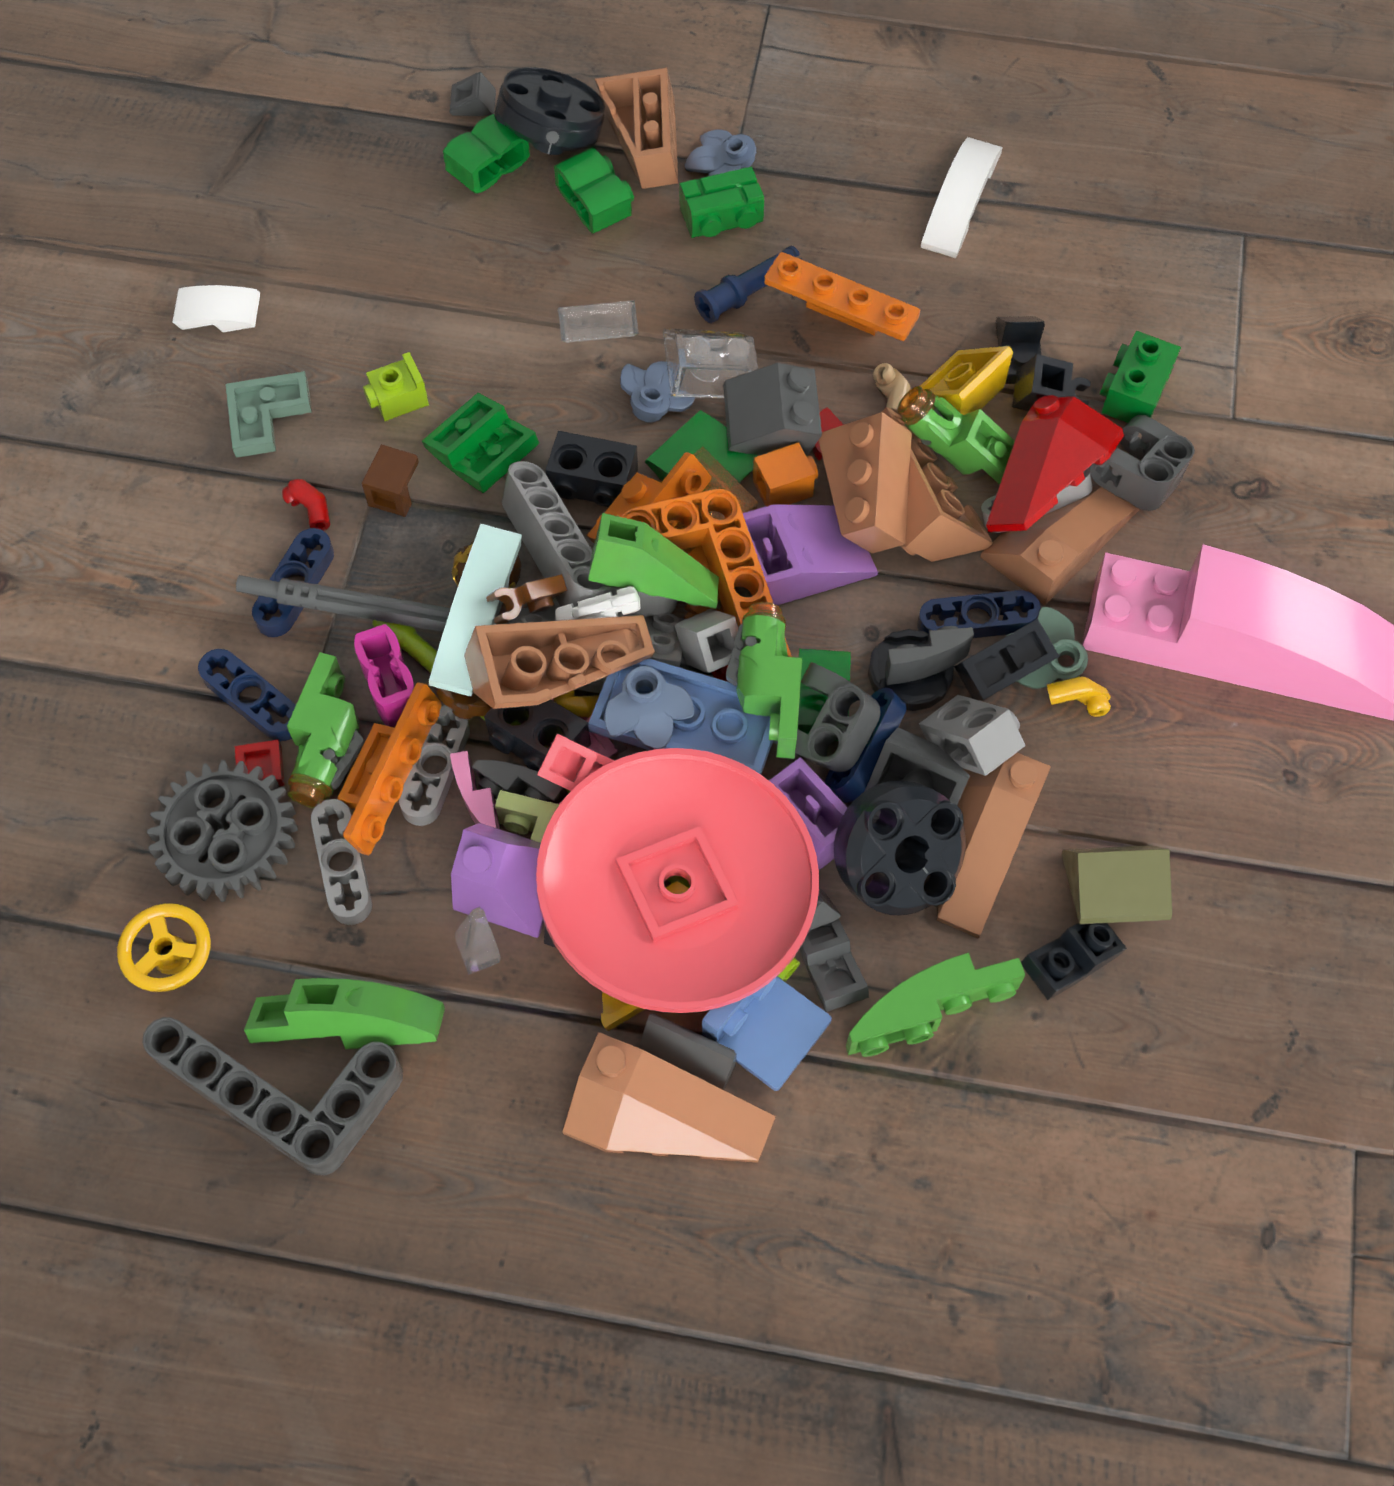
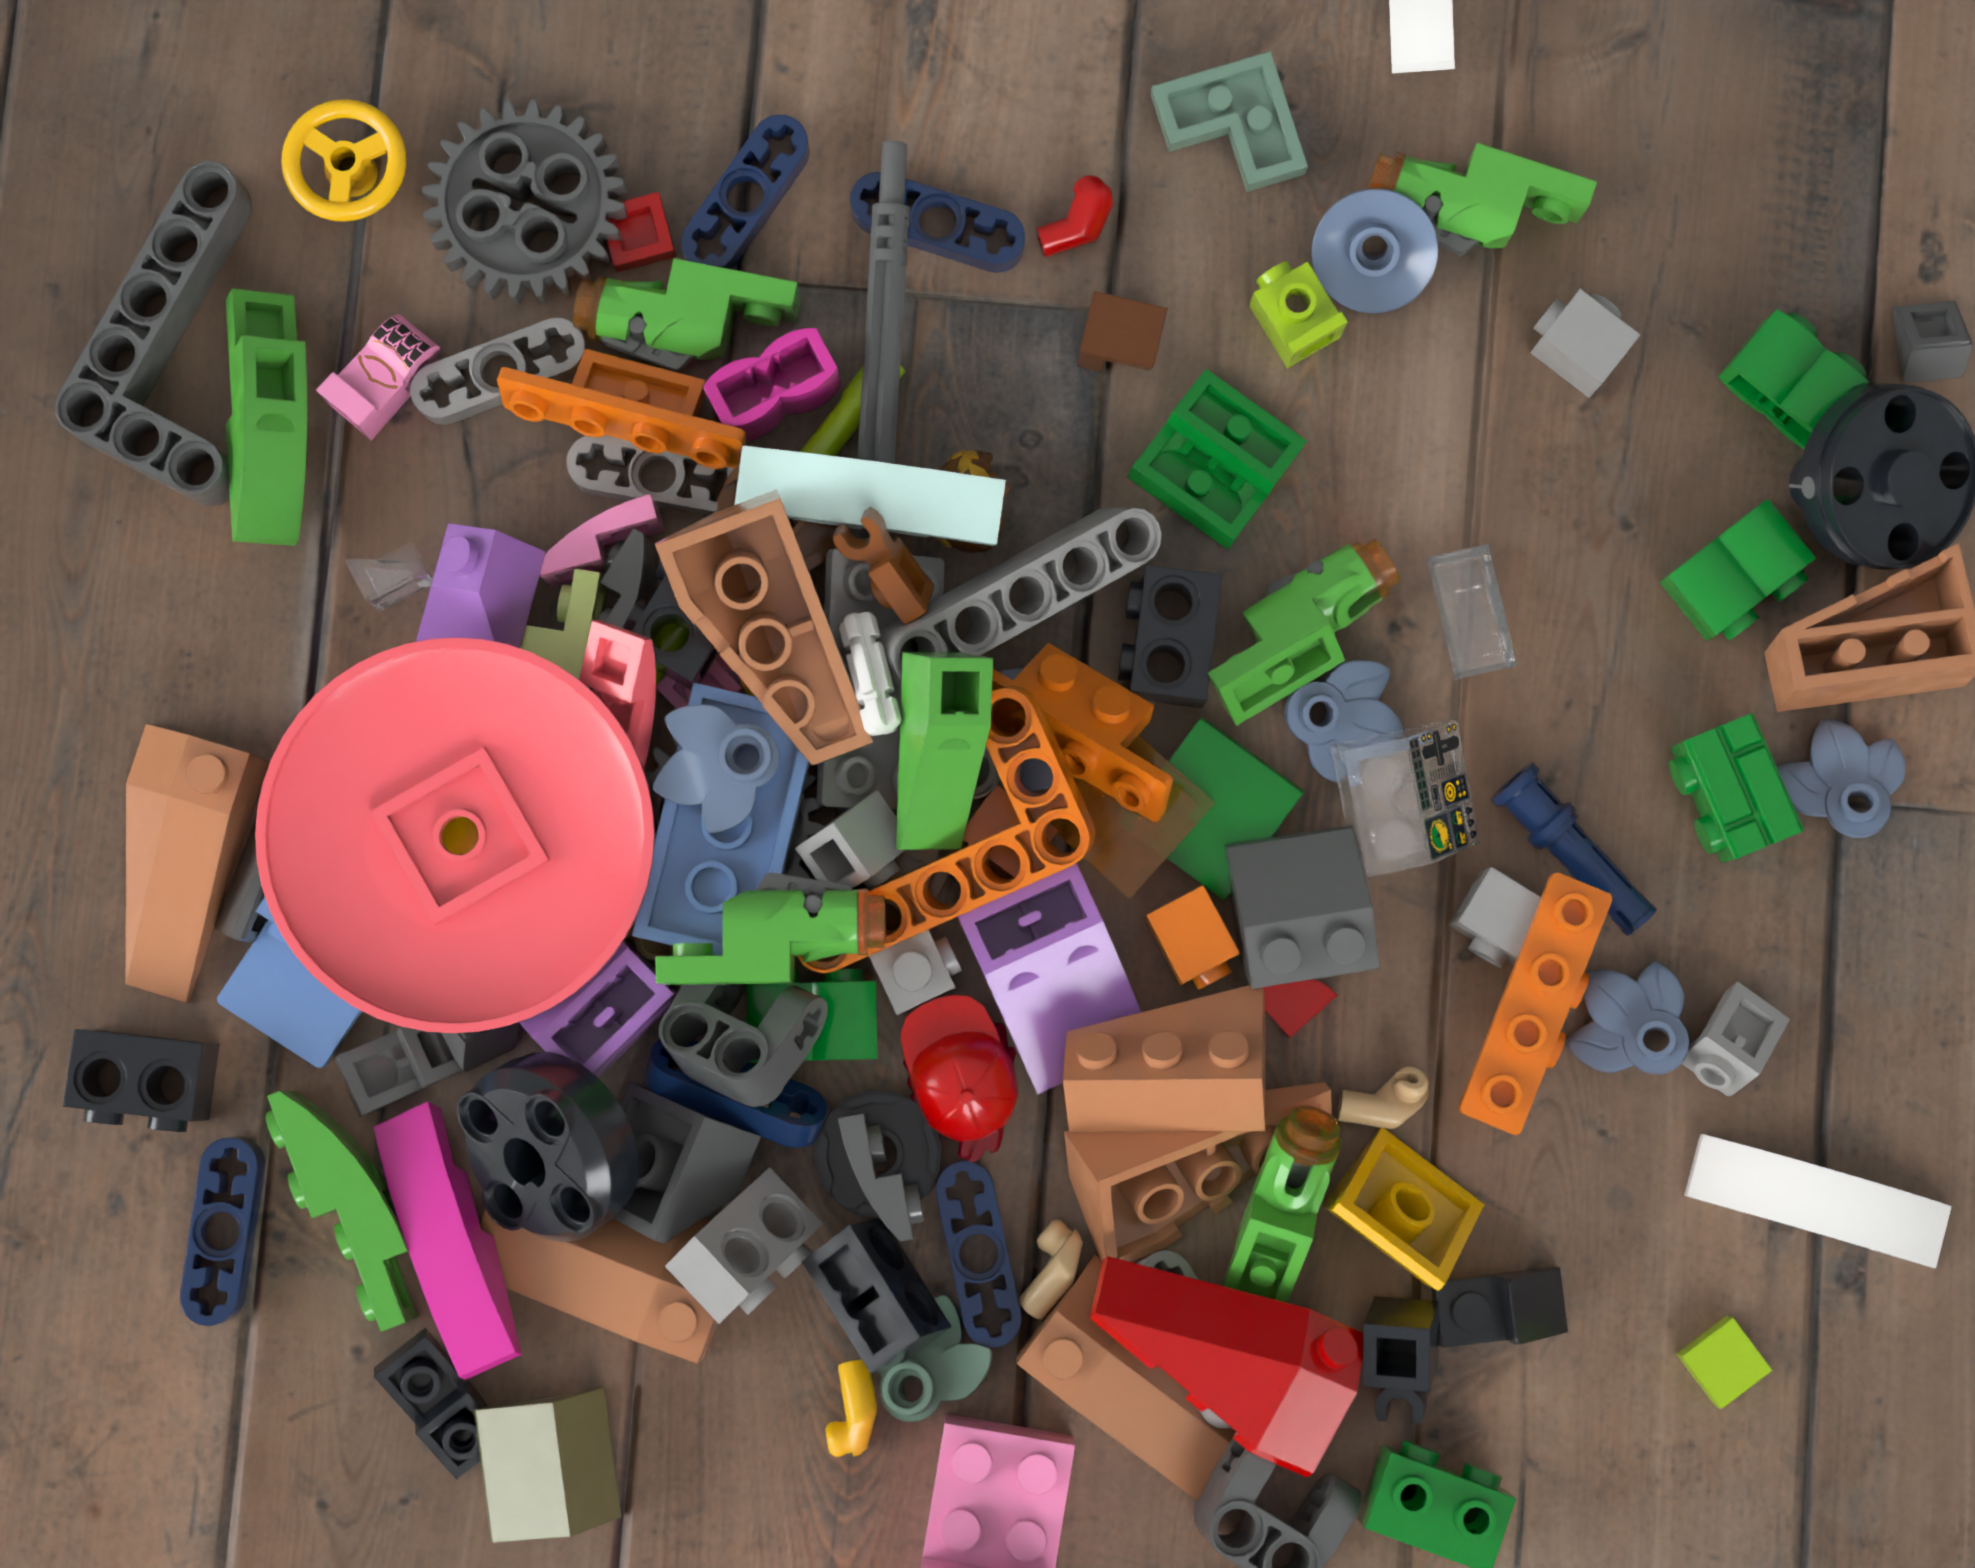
camera: 85 degrees right, 20 degrees up
none -> black brick [63,1029,220,1132]
none -> dark blue beam [180,1137,266,1326]
none -> bright pink leg [316,314,441,441]
none -> dark pink slope [373,1101,522,1380]
none -> light grey brick [869,929,962,1016]
none -> red hair [900,995,1019,1163]
none -> tan arm [1019,1219,1083,1320]
none -> bright green plate [1208,539,1401,726]
none -> sand blue dish [1312,188,1438,313]
none -> bright green plate [1367,143,1597,256]
none -> light grey brick [1448,867,1541,968]
none -> light grey brick [1530,289,1641,398]
none -> sand blue plate [1566,961,1689,1075]
none -> lime tile [1676,1315,1773,1409]
none -> light grey bracket [1682,981,1790,1096]

